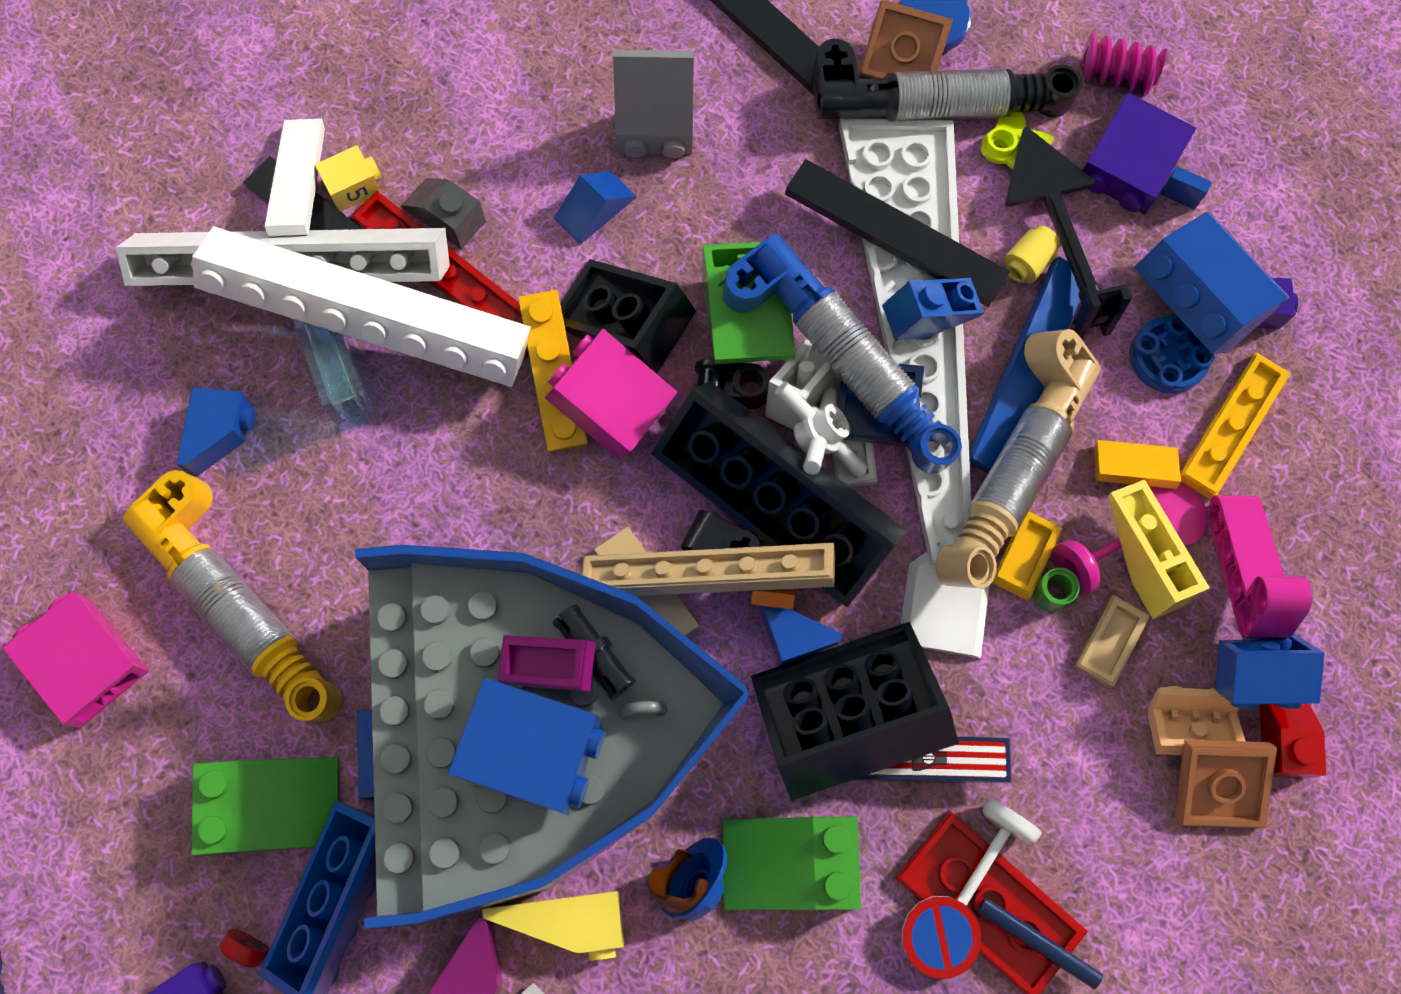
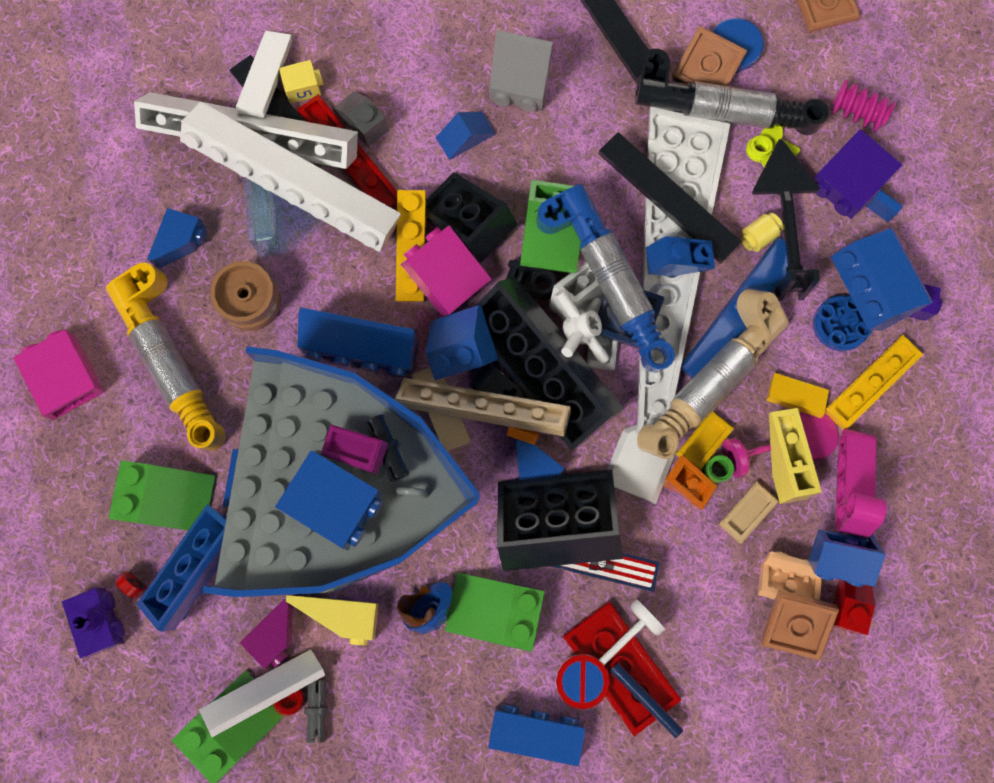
camera: 15 degrees right, 5 degrees up
none -> medium nougat wheel [210,261,281,331]
none -> blue slope [297,307,419,377]
none -> blue slope [426,304,498,380]
none -> orange slope [663,455,717,510]

